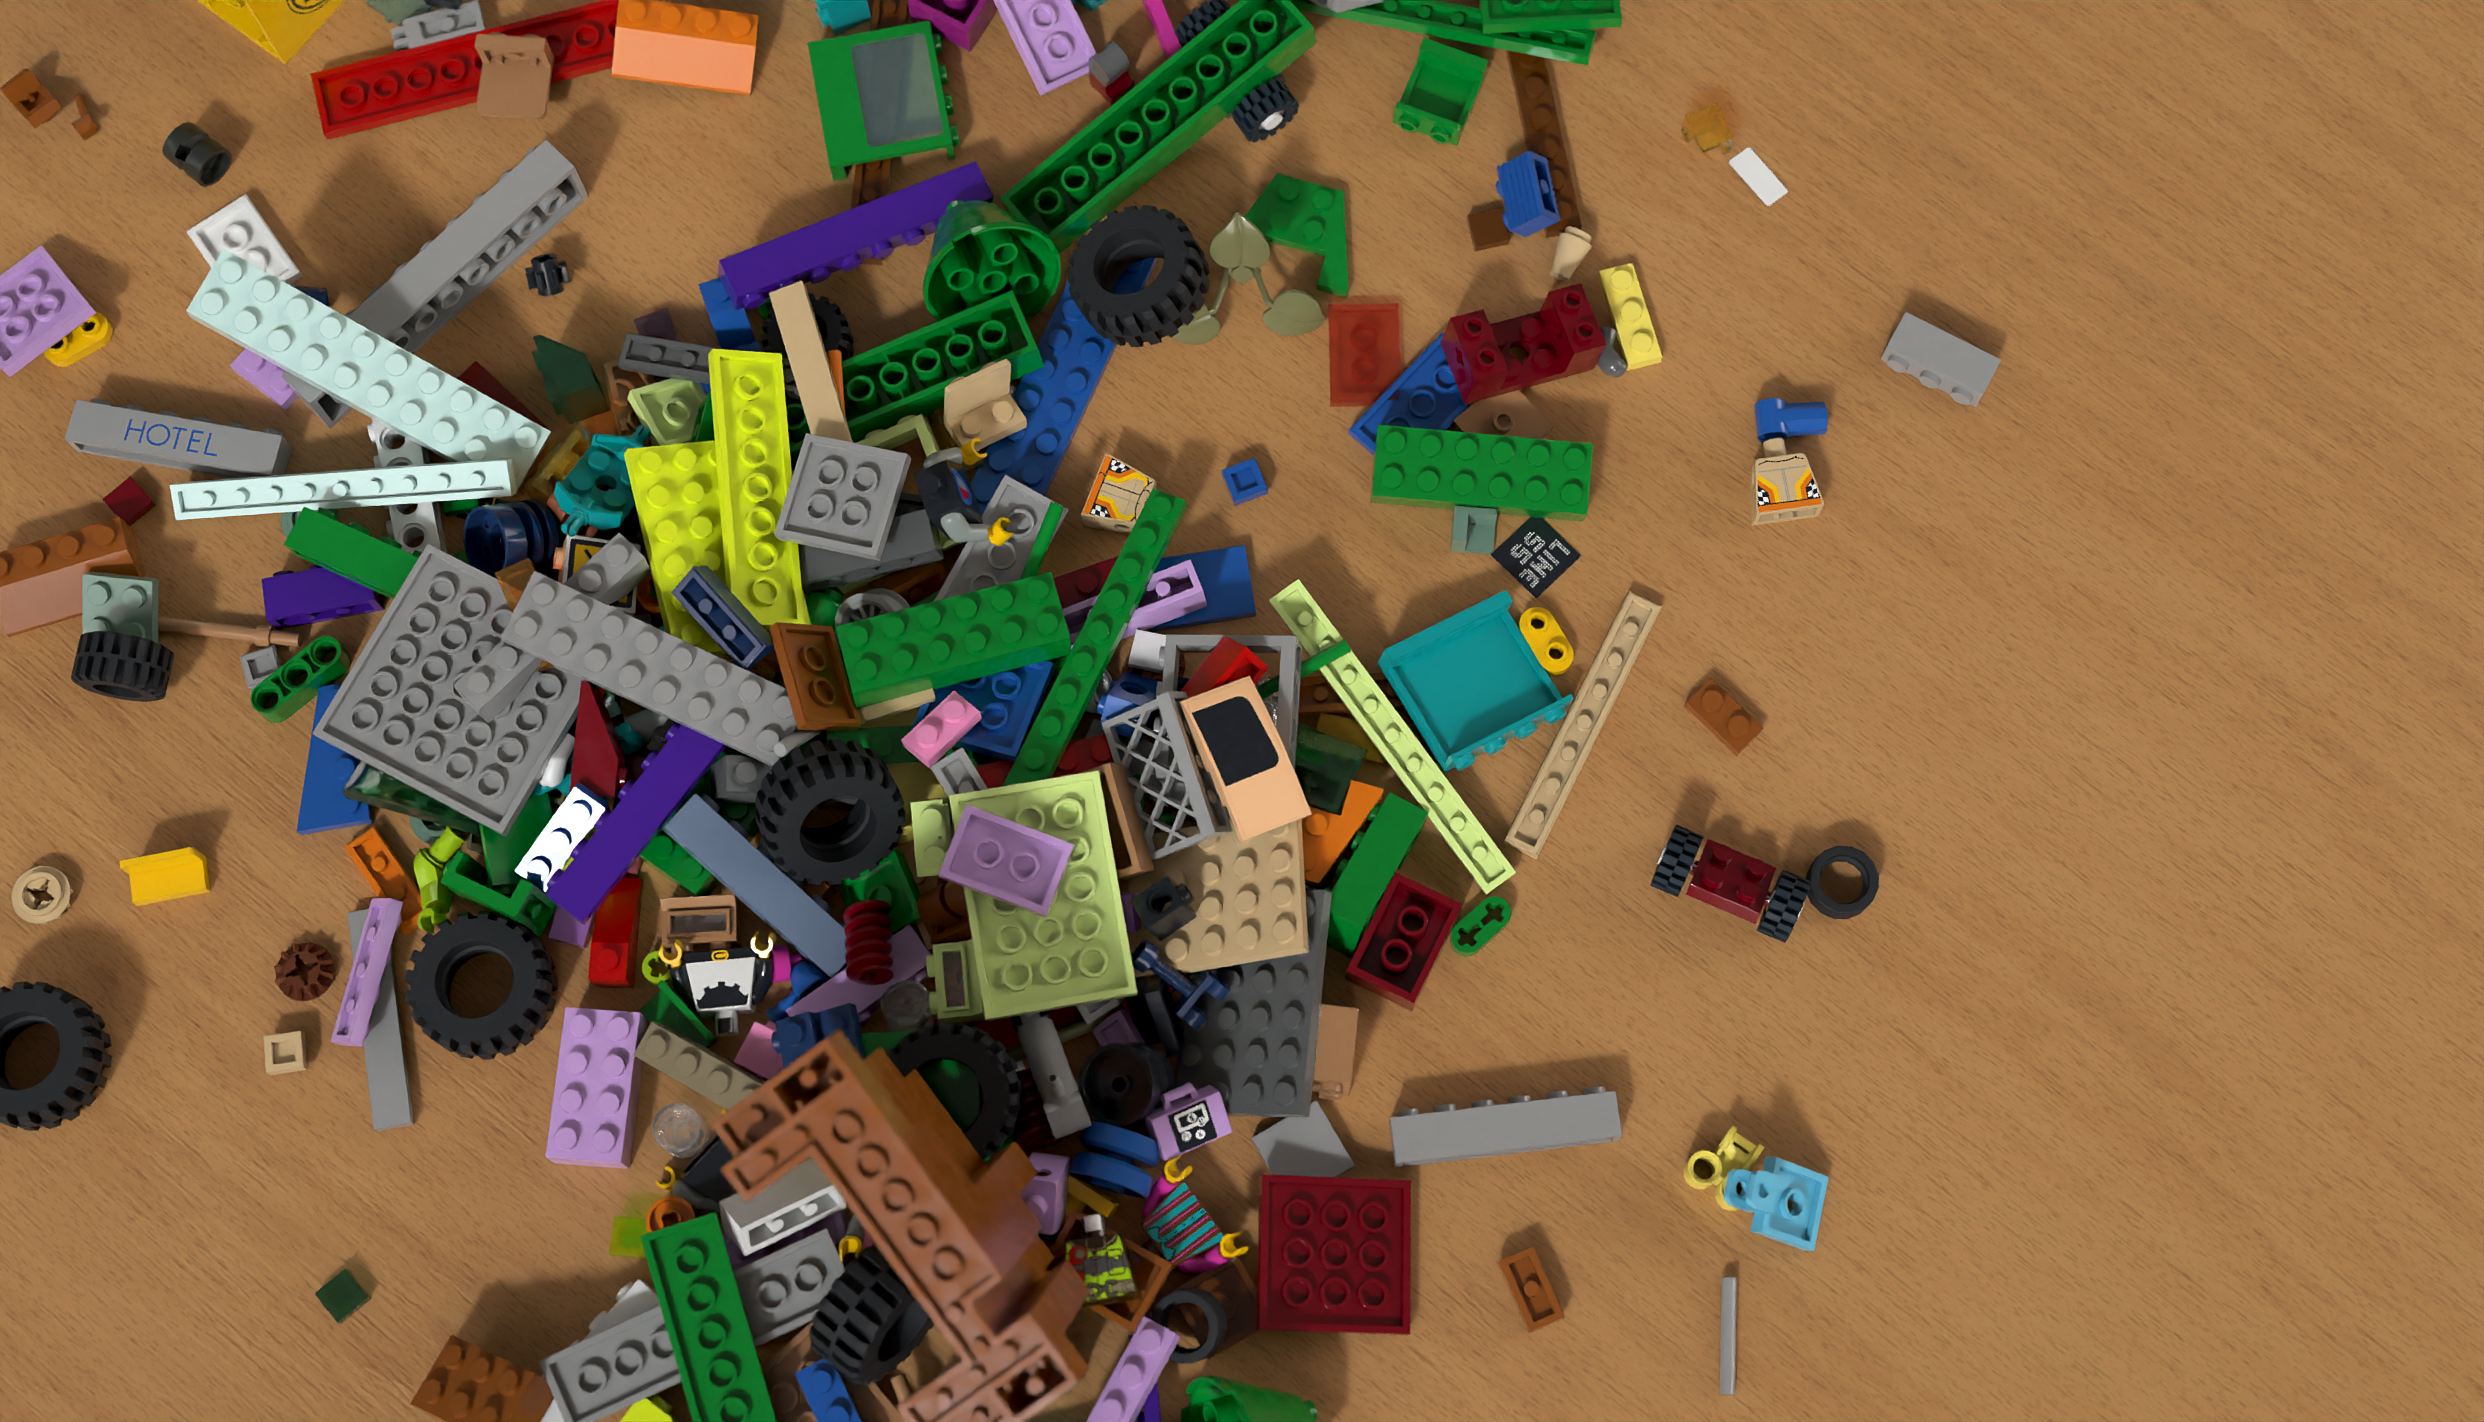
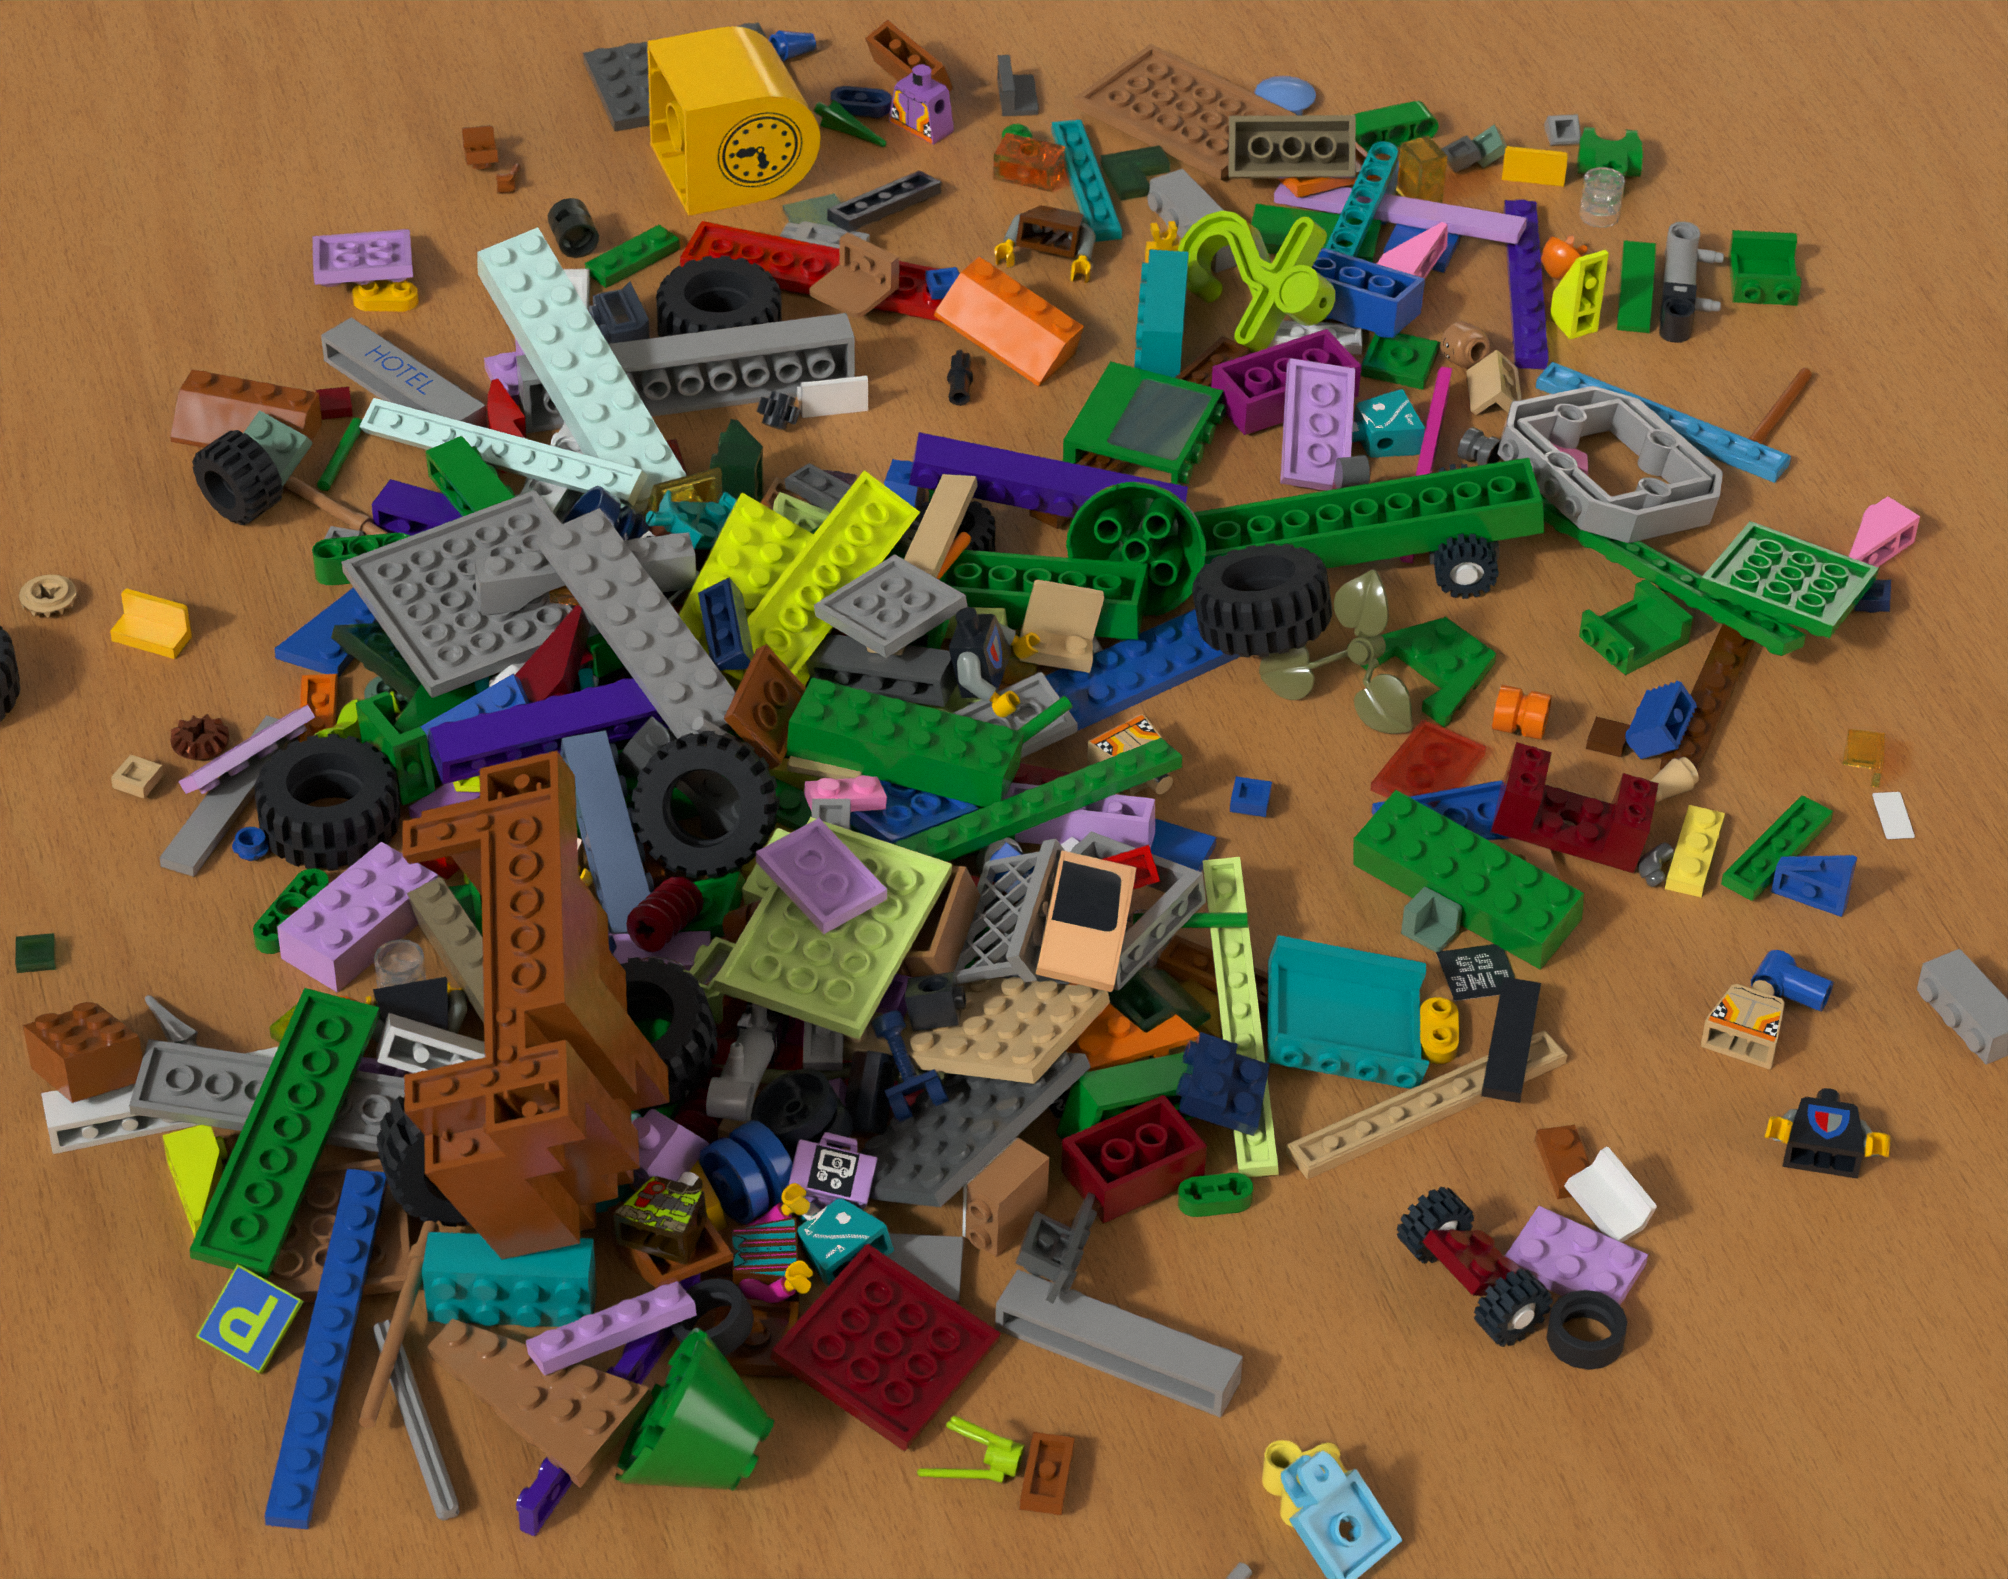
camera: 30 degrees right, 30 degrees down
none -> light grey piece [145,995,198,1046]
none -> blue plate [232,827,269,861]
none -> green beam [253,868,329,954]
none -> green bar [317,417,362,491]
none -> red slope [487,378,526,473]
none -> green plate [585,224,680,288]
none -> sand blue window [589,281,650,344]
none -> black tyre [656,255,782,337]
none -> white panel [797,376,868,418]
none -> teal torso [797,1199,895,1288]
none -> lime plant [917,1416,1025,1483]
none -> blue tile [925,267,959,300]
none -> black axle [947,350,973,406]
none -> dark grey bracket [1015,1192,1097,1303]
none -> dark blue plate [1176,1032,1270,1136]
none -> black tile [1481,977,1541,1103]
none -> orange wheel [1492,684,1552,740]
none -> lavender plate [1505,1206,1648,1305]
none -> white panel [1564,1147,1657,1243]
none -> green plate [1721,795,1833,902]
none -> black torso [1764,1088,1890,1179]
none -> blue wing [1771,855,1858,917]

